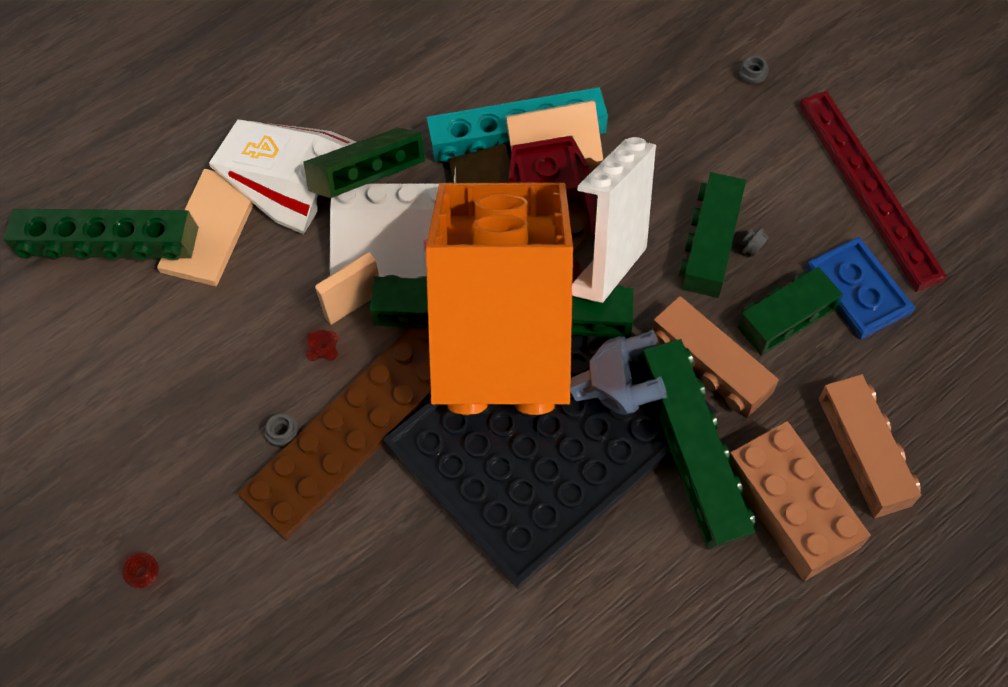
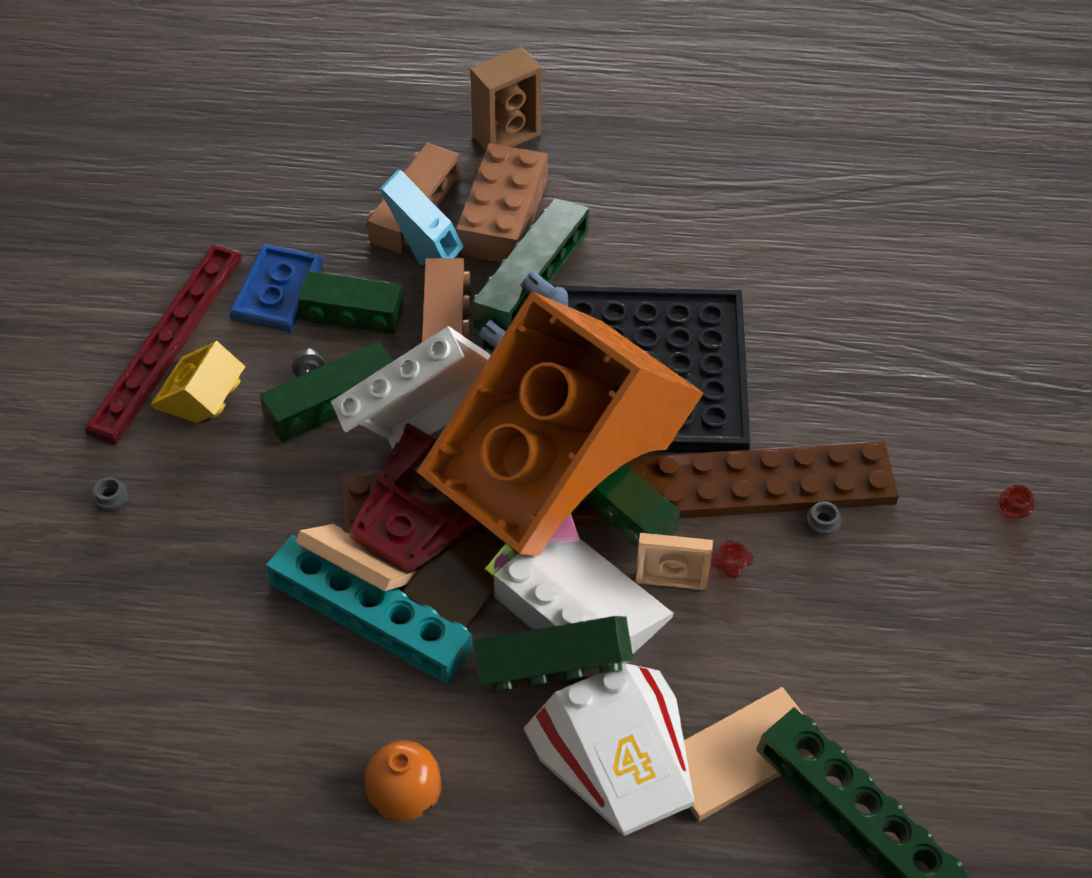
camera: 140 degrees left, 10 degrees down
none -> yellow slope [150,341,245,423]
none -> orange cylinder [364,740,442,821]
none -> medium azure slope [379,170,464,265]
none -> medium nougat brick [470,47,541,151]

